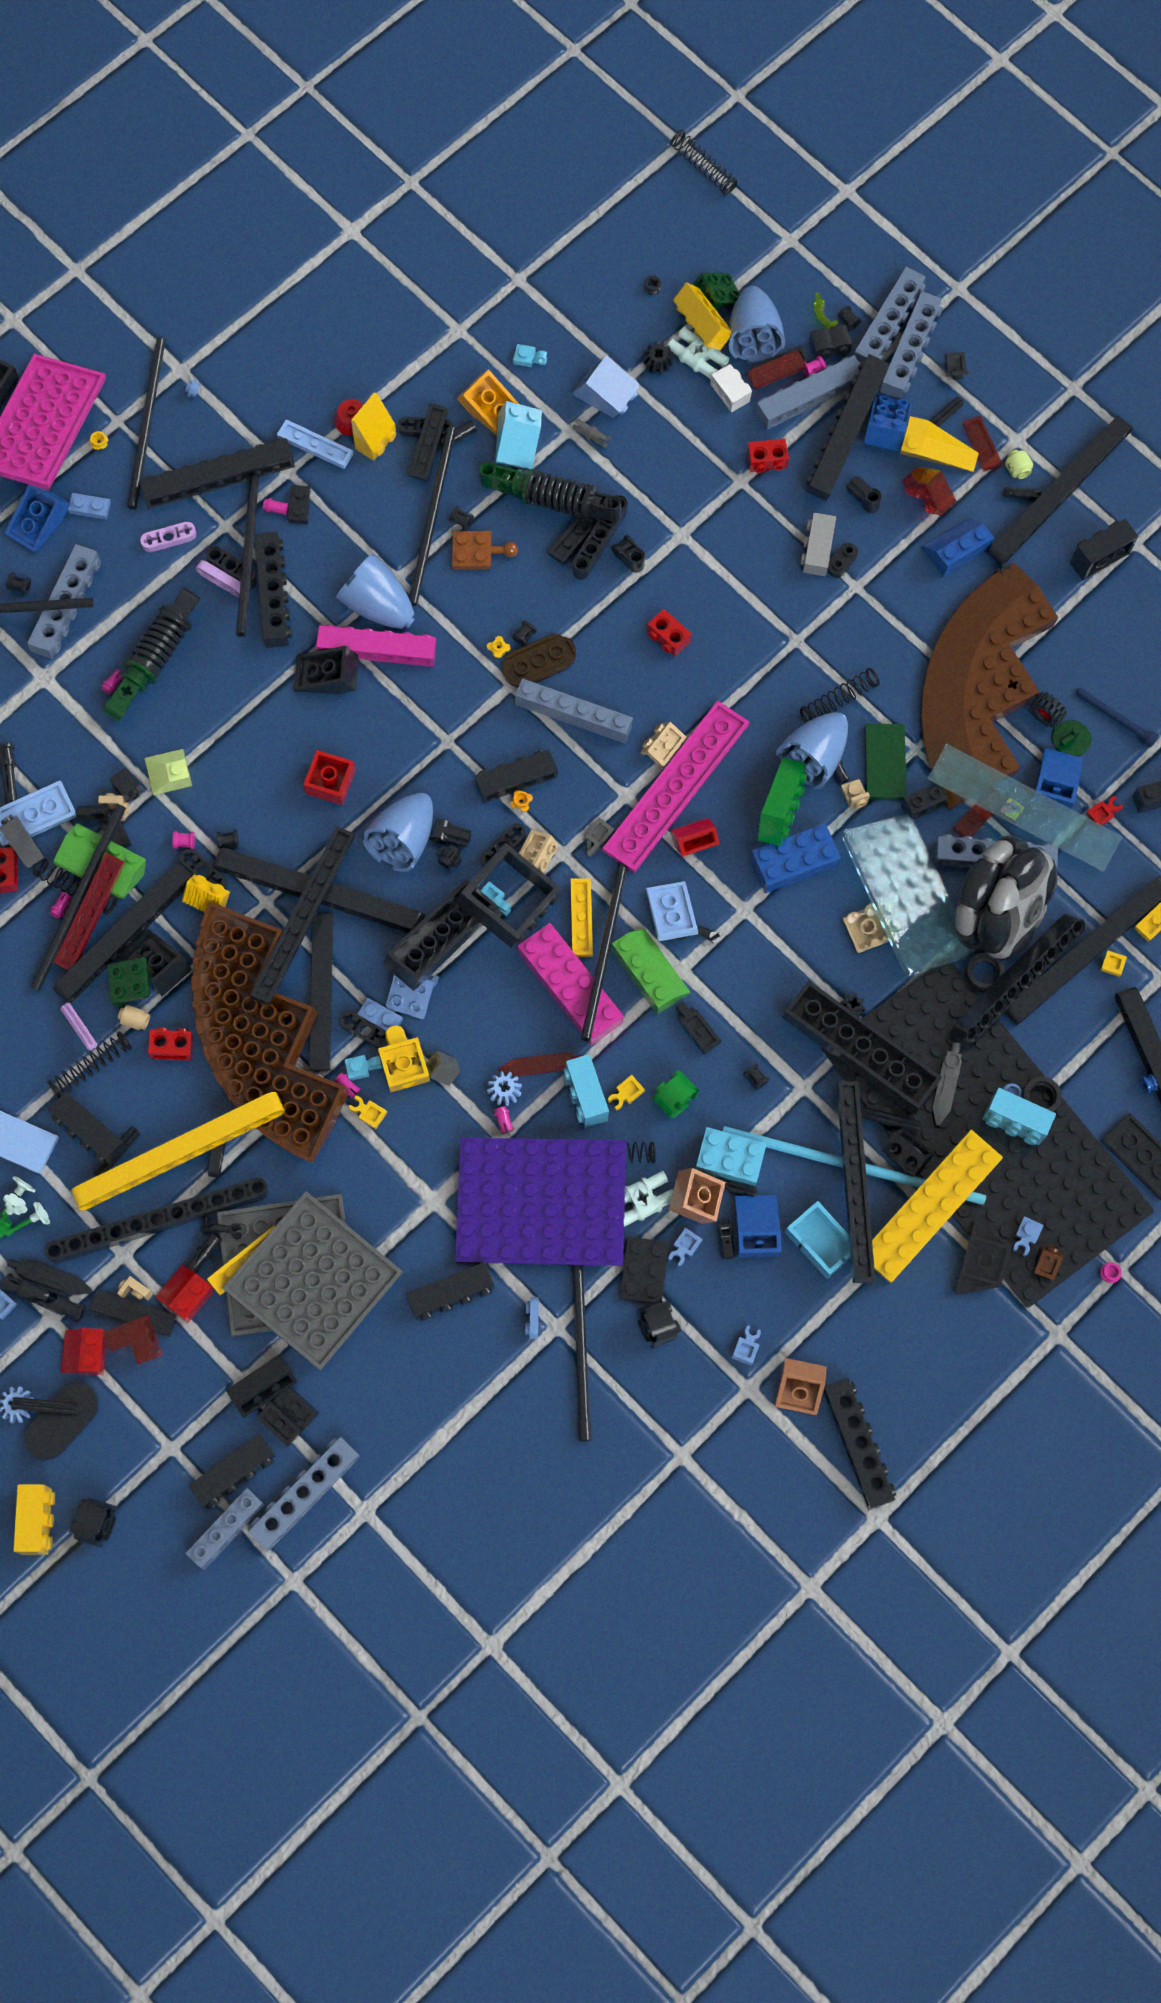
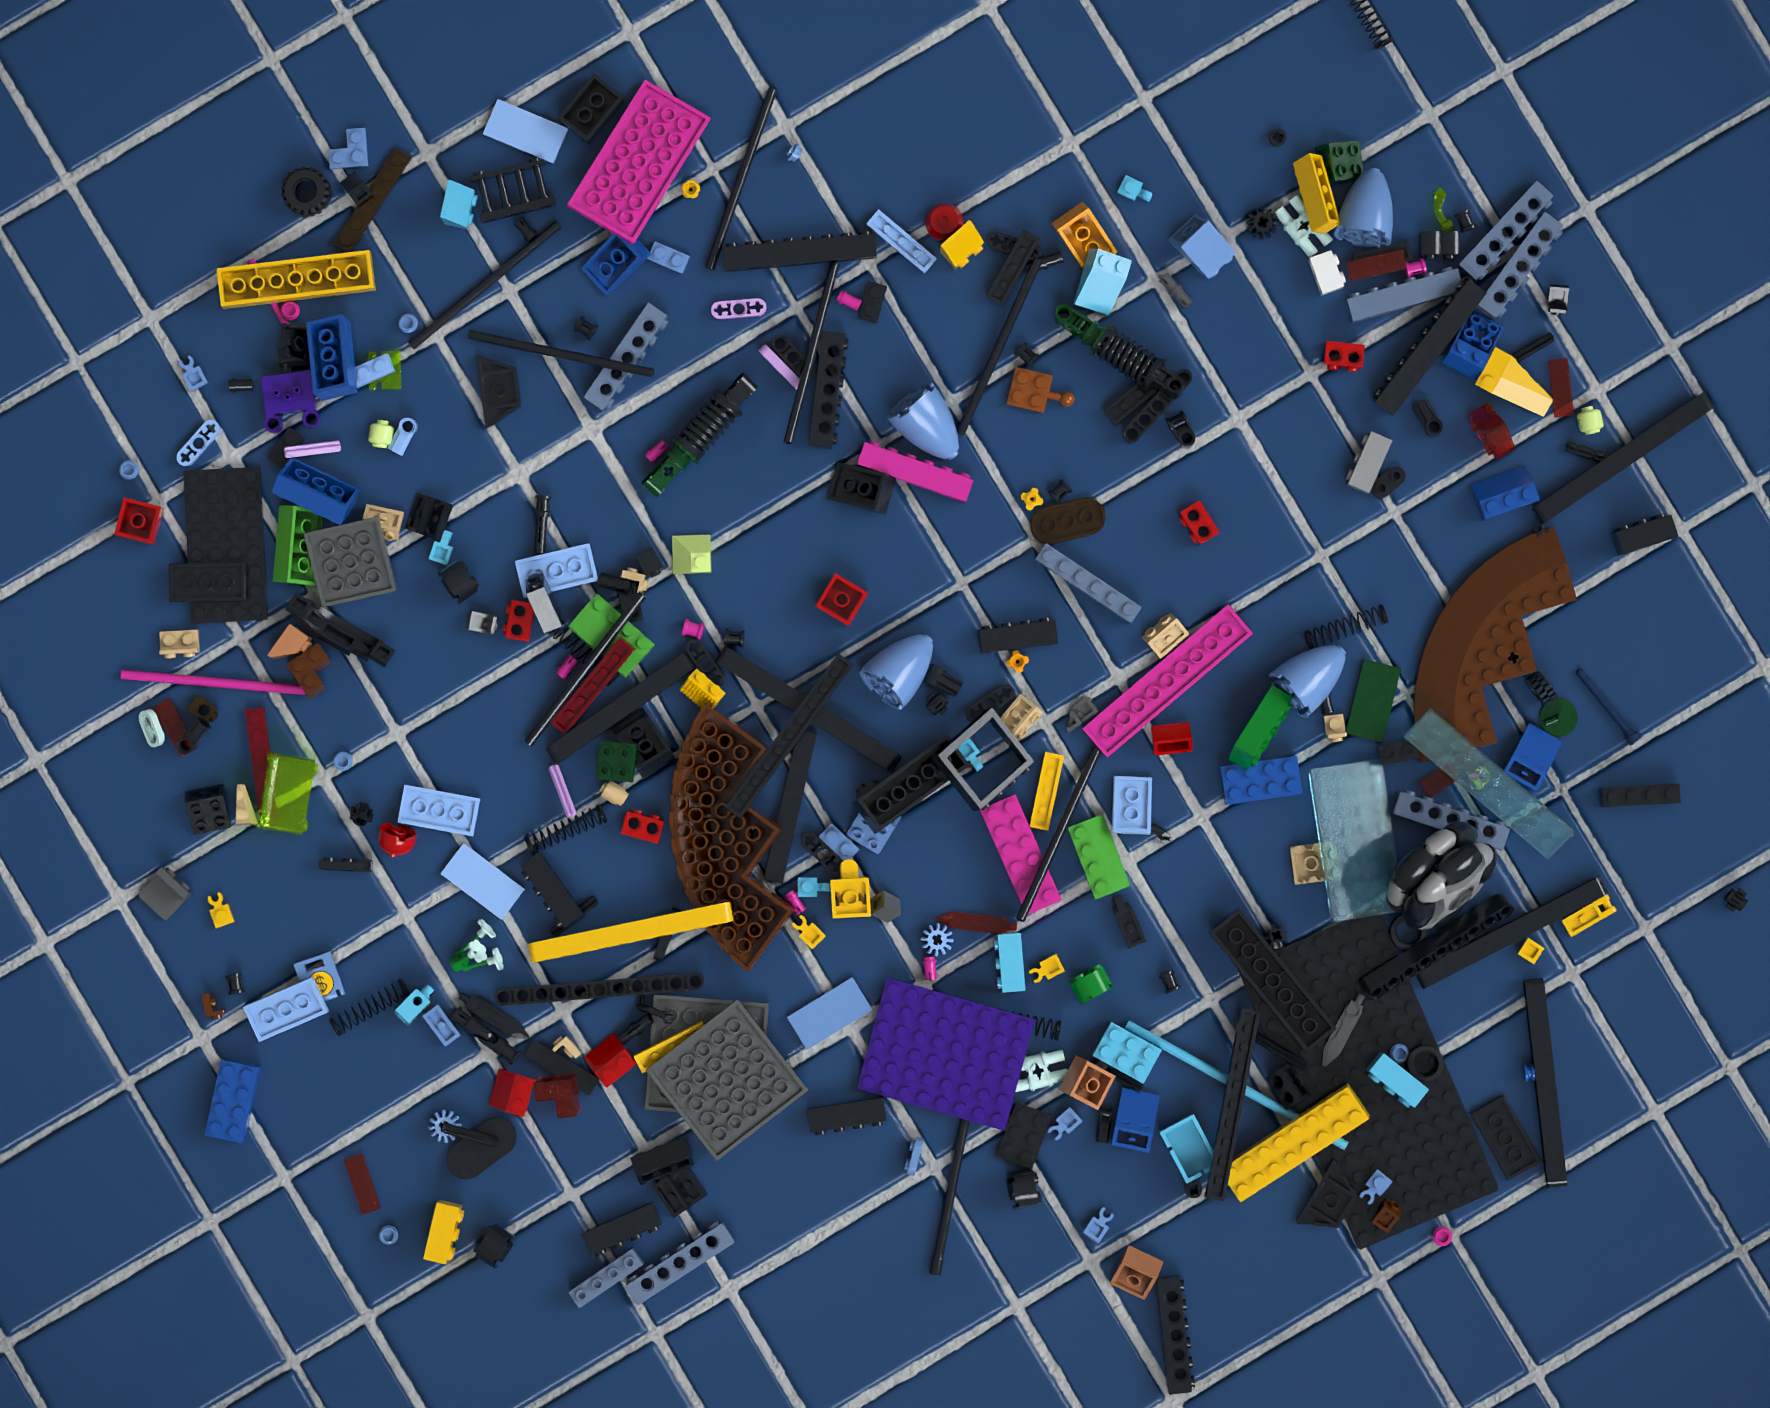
camera: 20 degrees right, 15 degrees up
red plate [1086,796,1123,829] -> none
none -> medium blue tile [787,977,872,1050]
none -> black bush [1185,1181,1202,1198]

